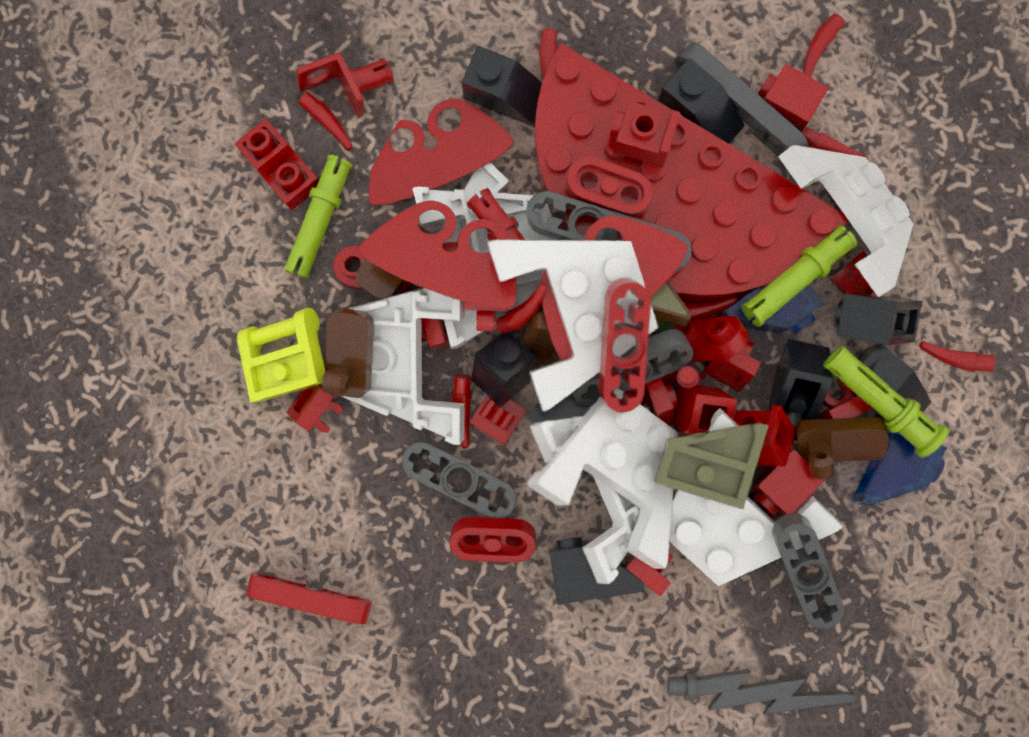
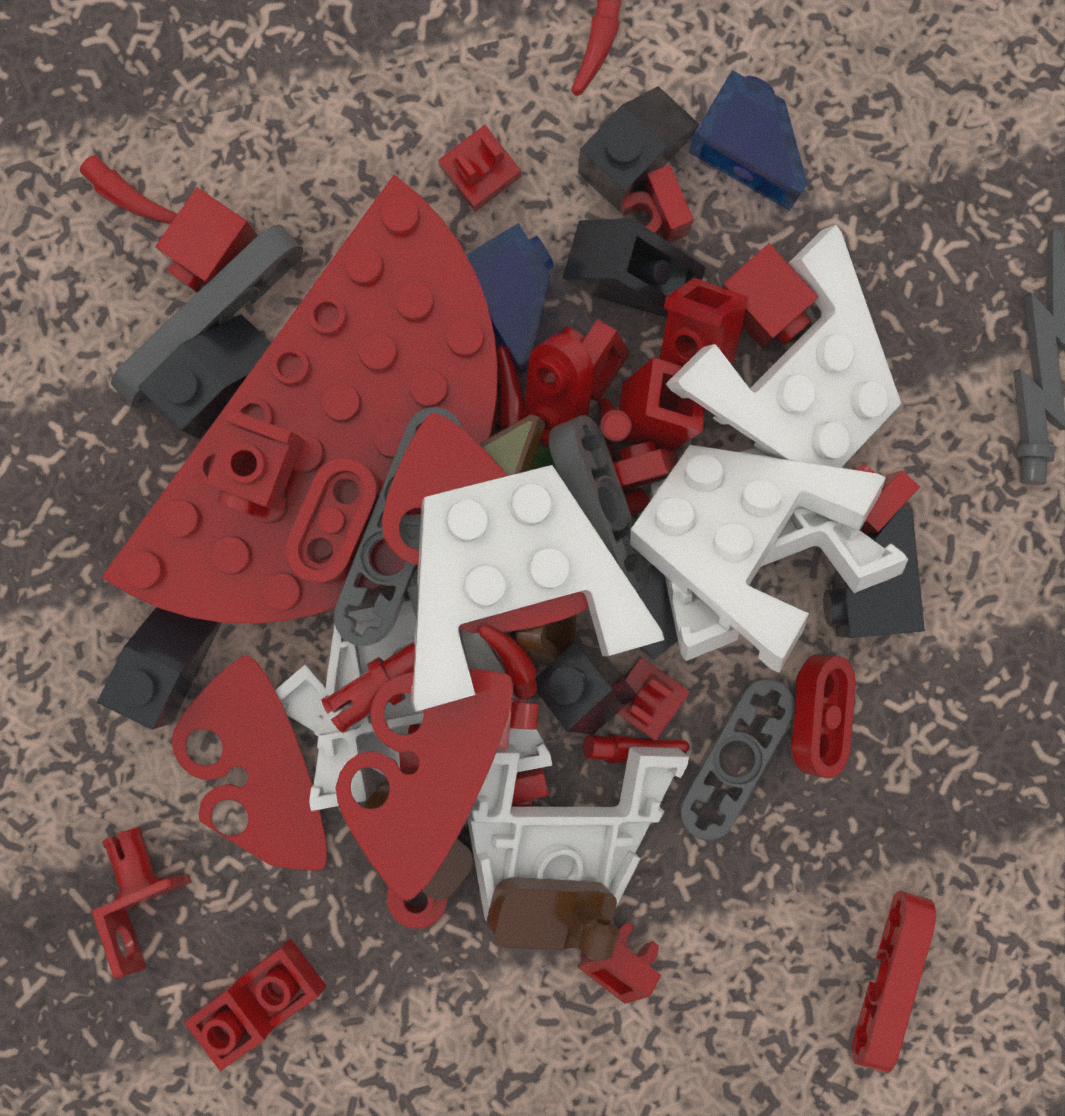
camera: 85 degrees left, 5 degrees up
neon yellow plate [237,308,325,403] -> none
lime pin [283,155,353,279] -> none
red helmet [297,91,353,151] -> none
red helmet [538,29,558,80] -> none
red beam [599,278,651,413] -> none
olive wing [654,423,768,509] -> none
lime pin [741,225,857,327] -> none
dark grey beam [772,513,845,629] -> none
white wing [779,145,913,297] -> none
reddish brown piece [796,417,889,480] -> none
red helmet [802,127,868,160] -> none
lime pin [823,345,949,458] -> none
black slope [835,293,923,345] -> none

